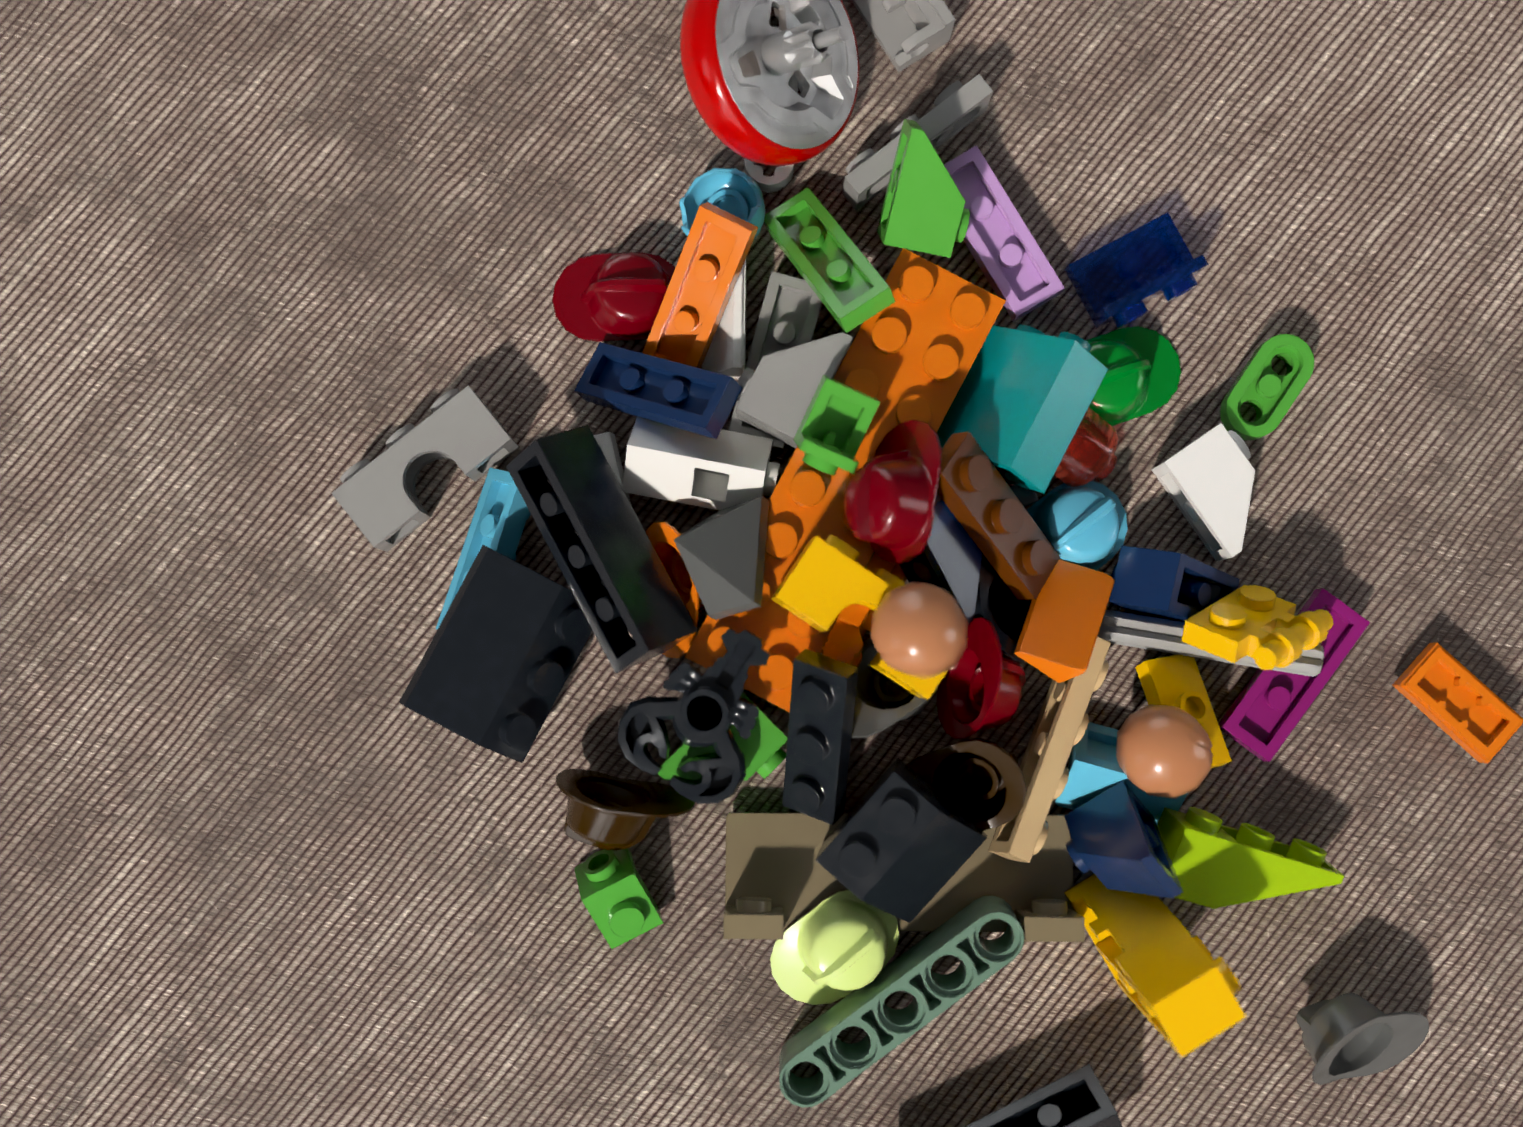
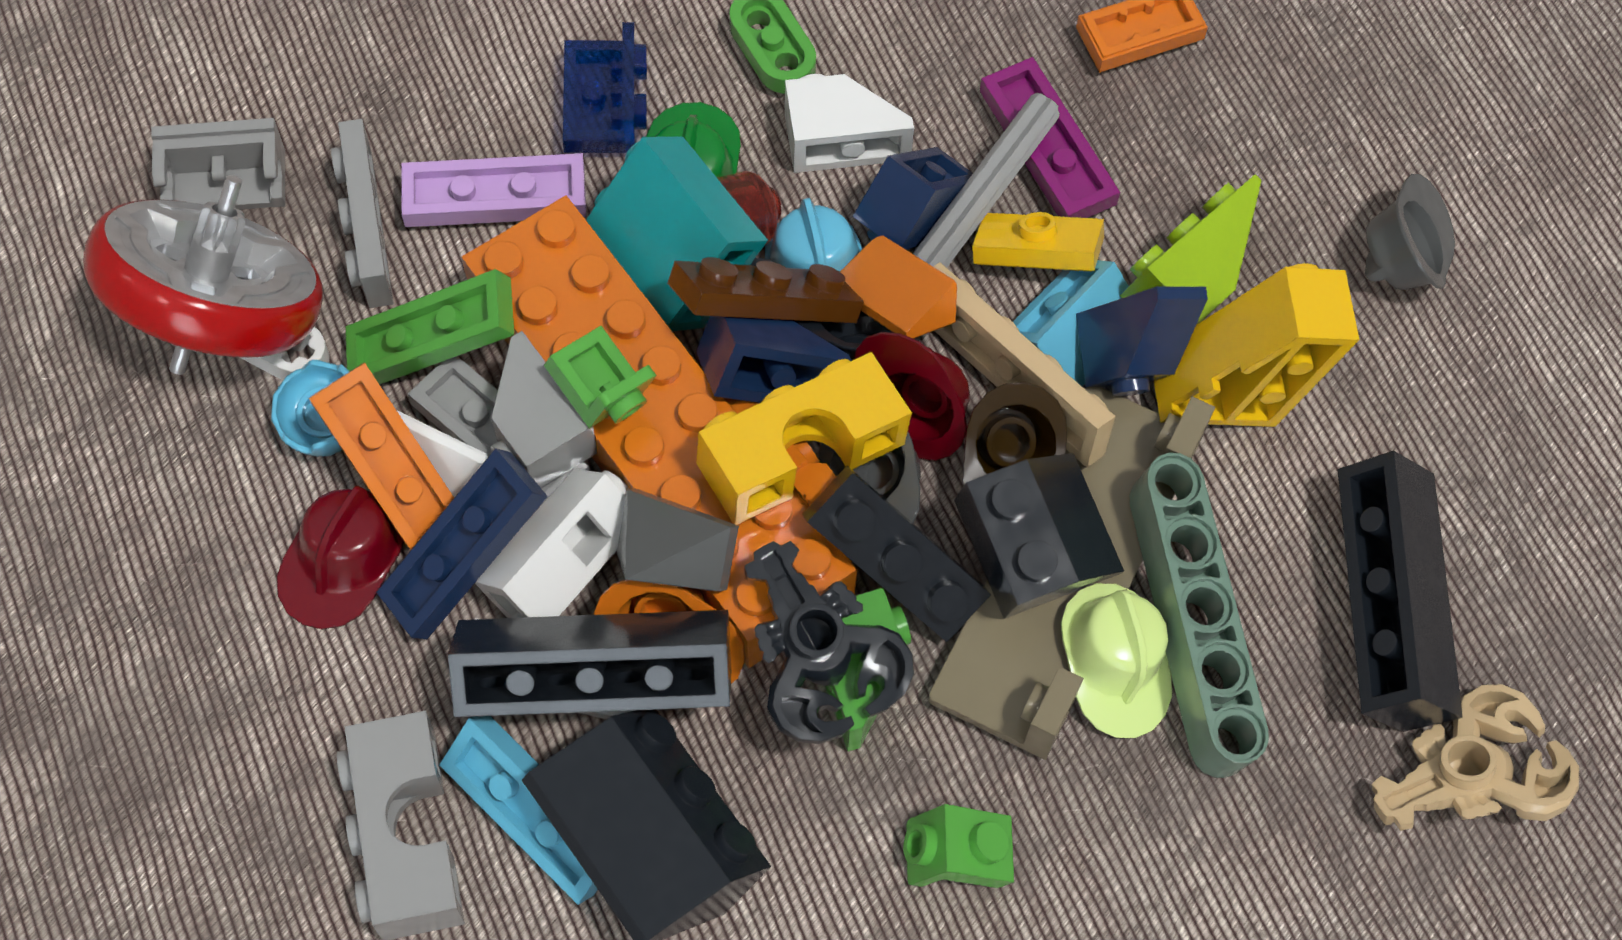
camera: 70 degrees left, 20 degrees down
dark brown piece [556,769,695,851] -> none
dark red piece [844,420,942,564] -> none
nougat hair [871,582,968,679] -> none
bright green slope [877,119,970,258] -> none
nougat hair [1116,704,1213,799] -> none
yellow plate [1182,585,1333,670] -> none

